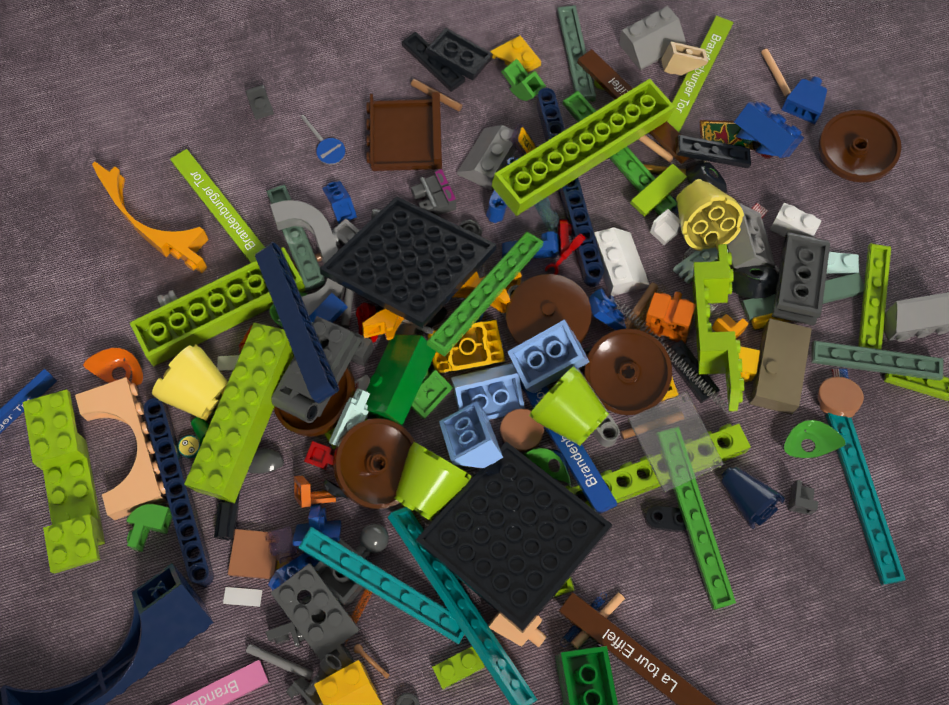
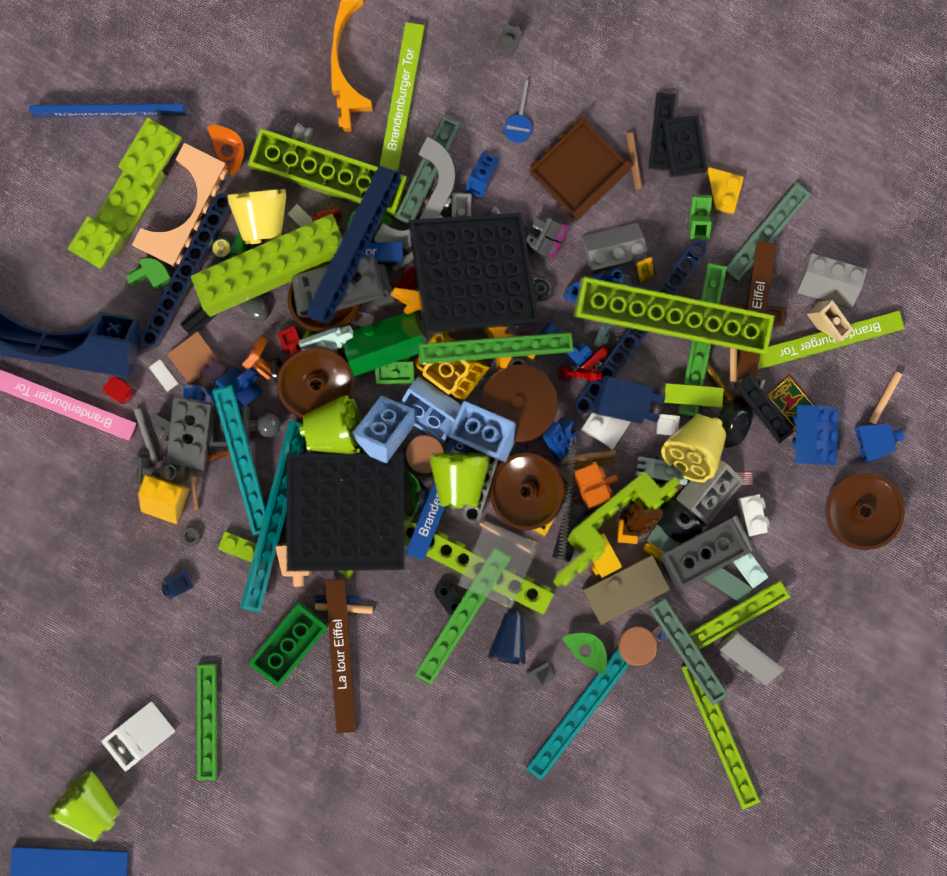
camera: 50 degrees right, 20 degrees up
none -> red brick [101,375,135,405]
none -> dark blue tile [592,375,665,424]
none -> reddish brown bracket [624,499,663,534]

